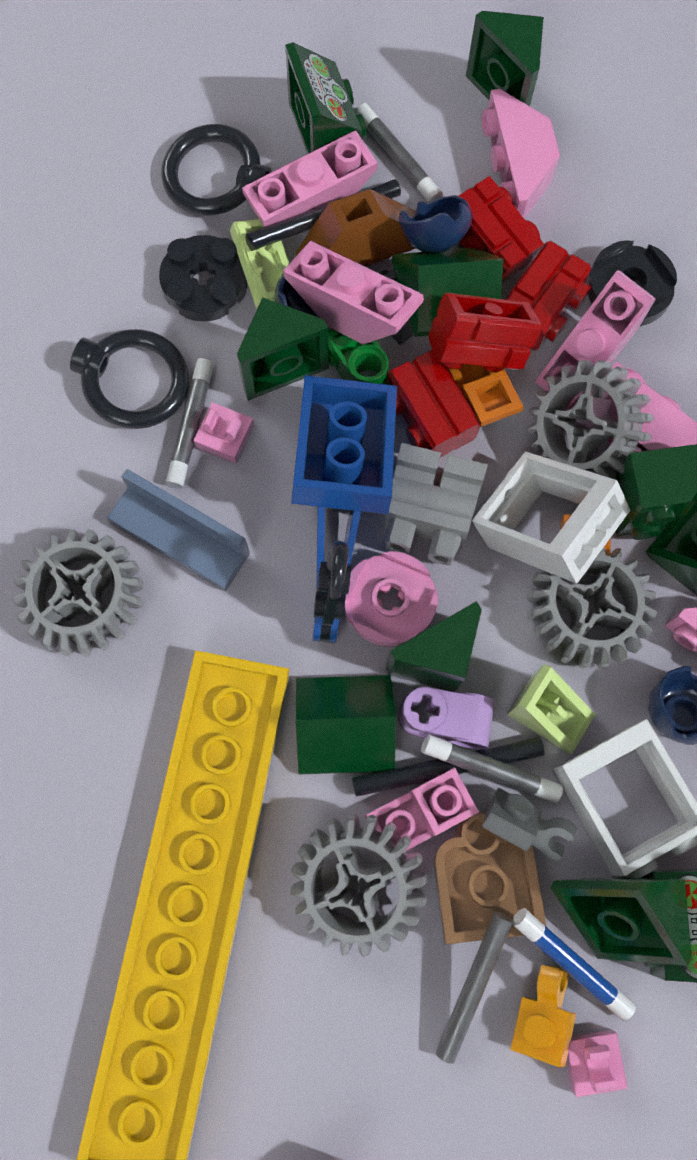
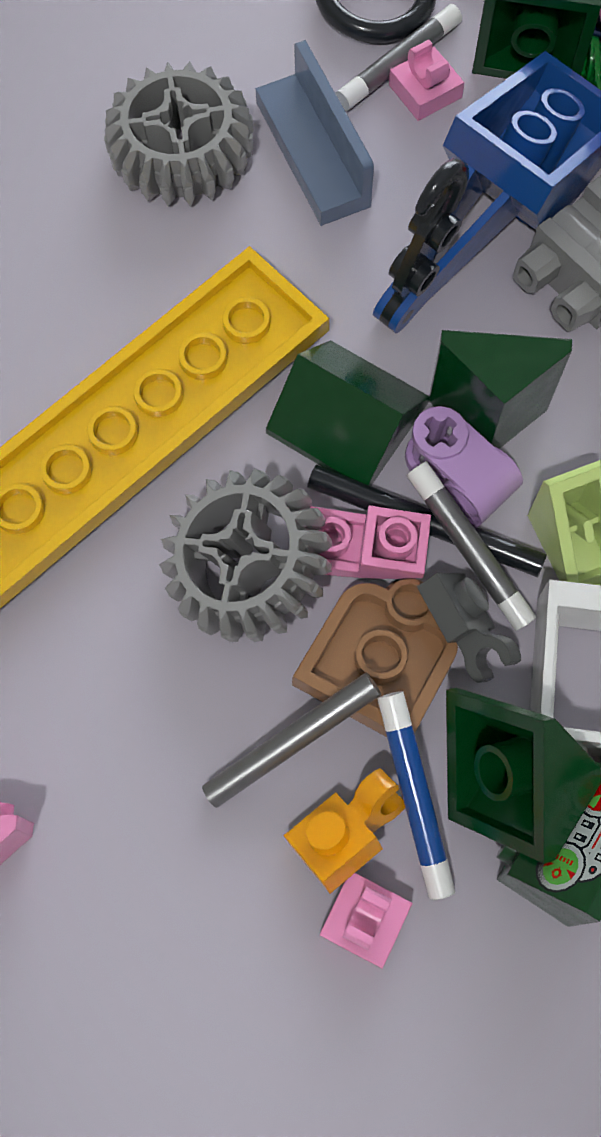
camera: 40 degrees right, 5 degrees down
bright pink plate [345,551,438,647] -> none

